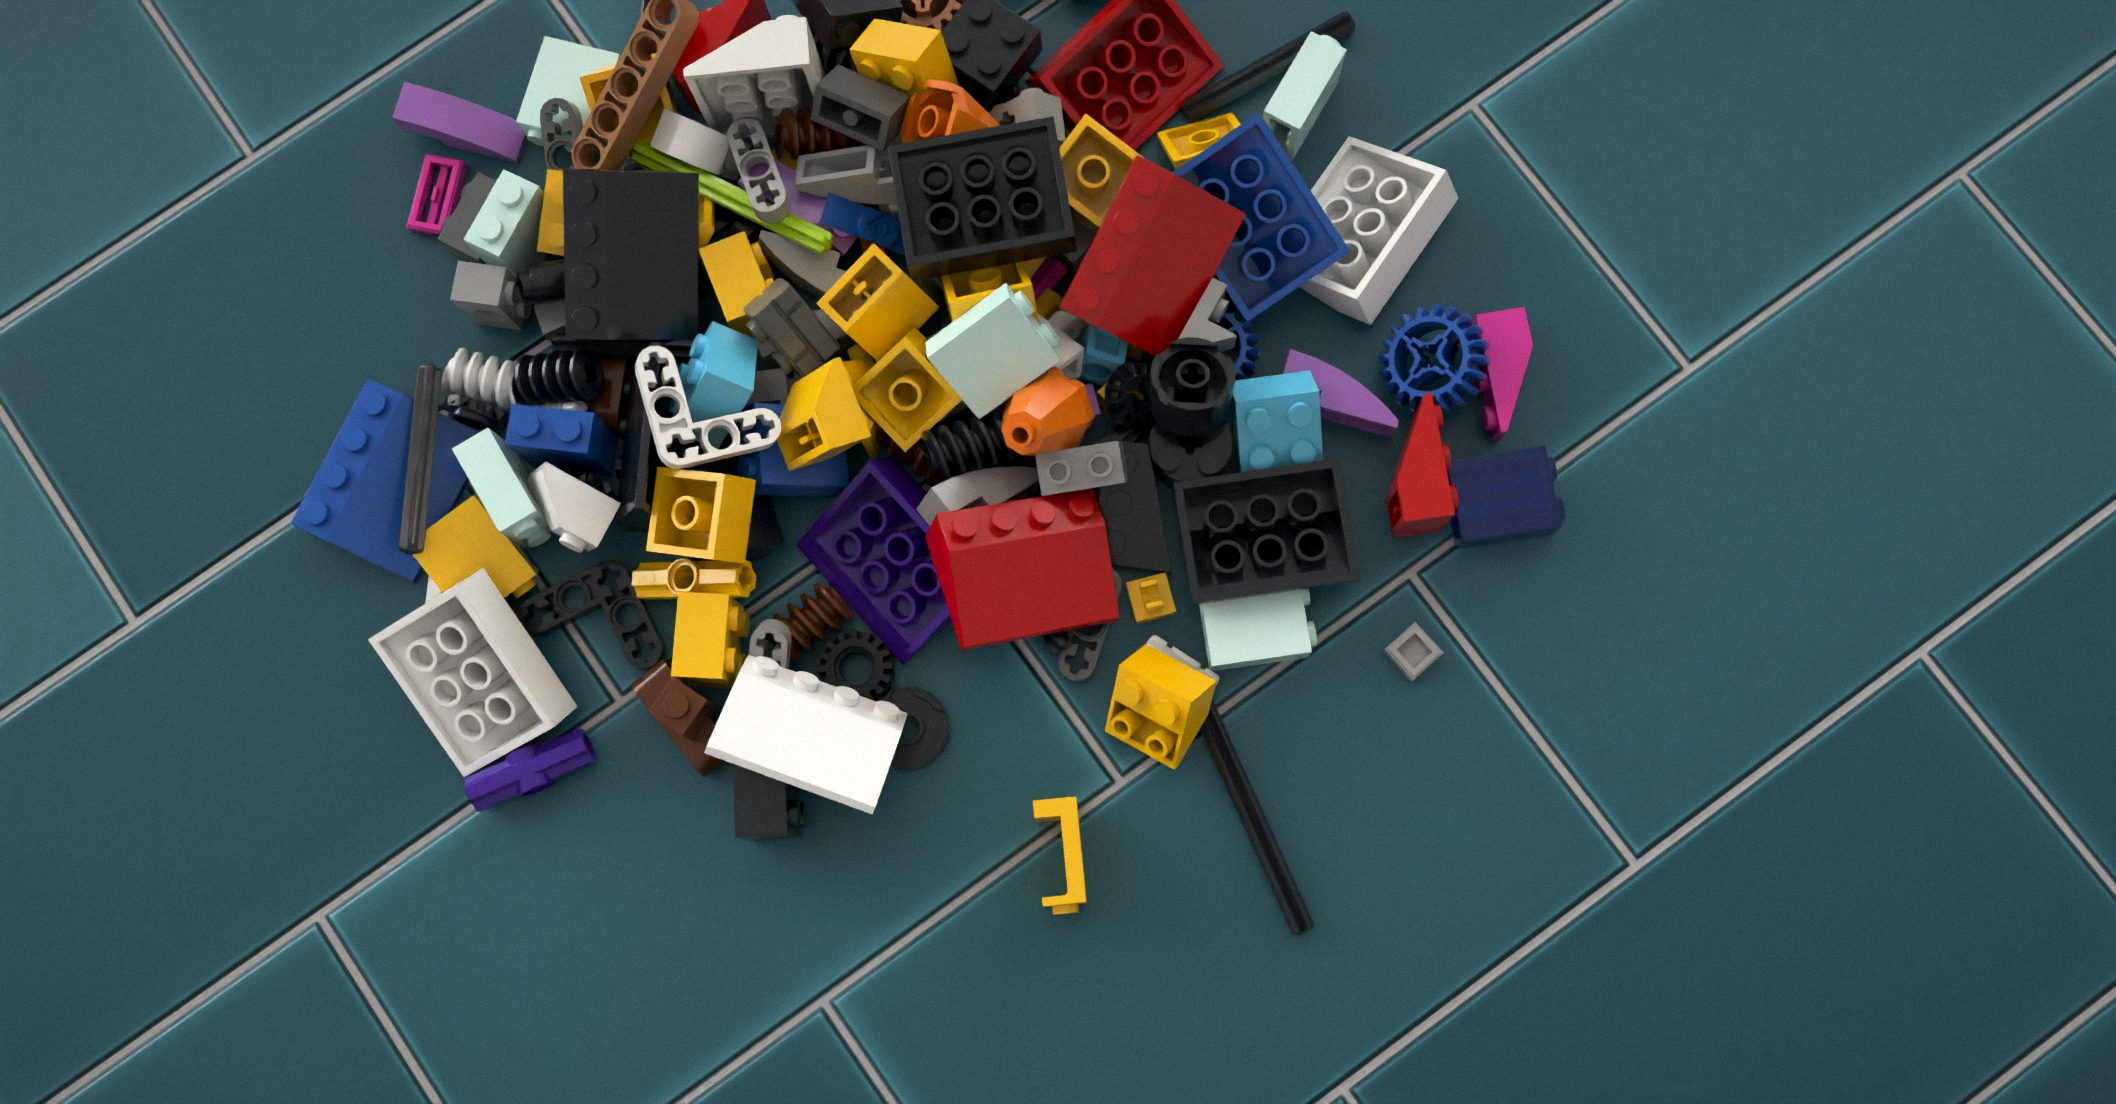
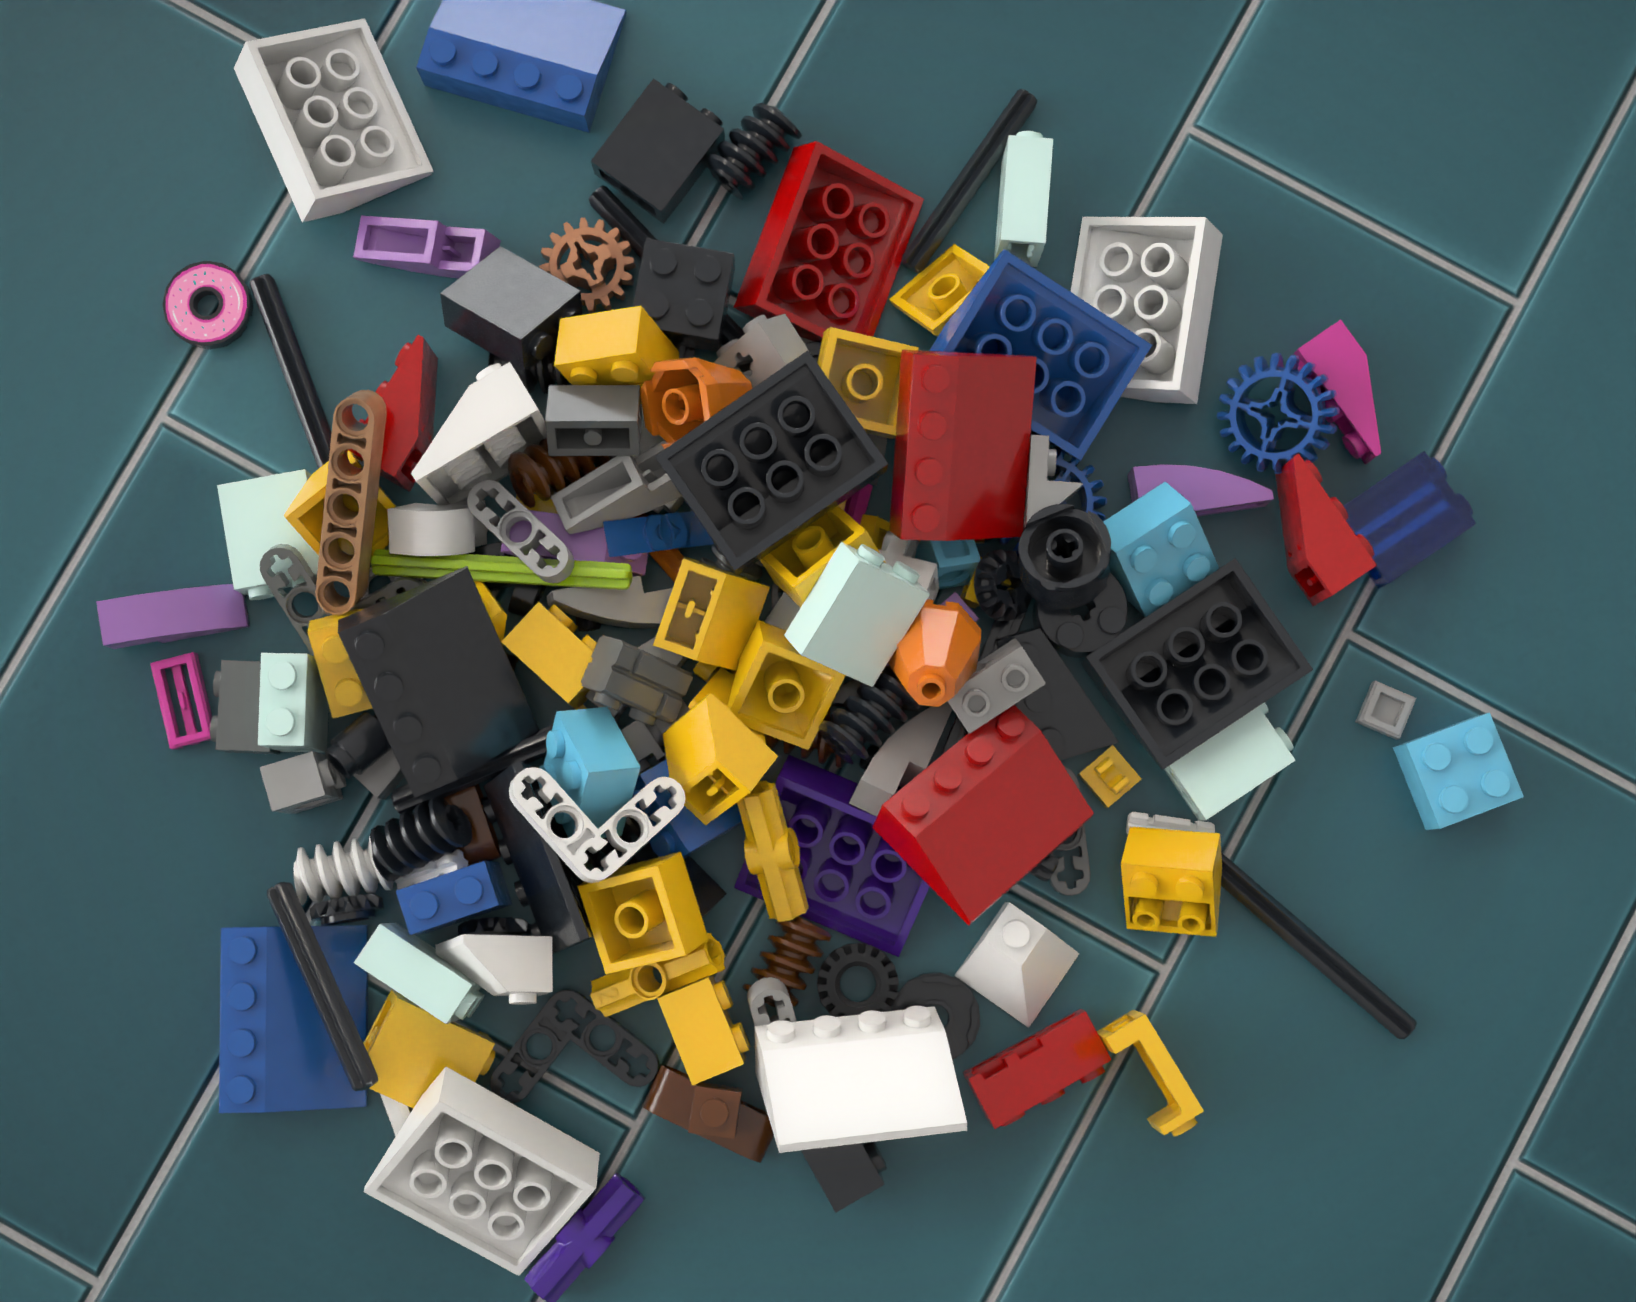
camera: 35 degrees left, 5 degrees up
none -> yellow piece [737,780,809,922]
none -> white slope [954,902,1079,1028]
none -> red wedge [962,1009,1112,1129]
none -> medium azure brick [1393,712,1524,830]

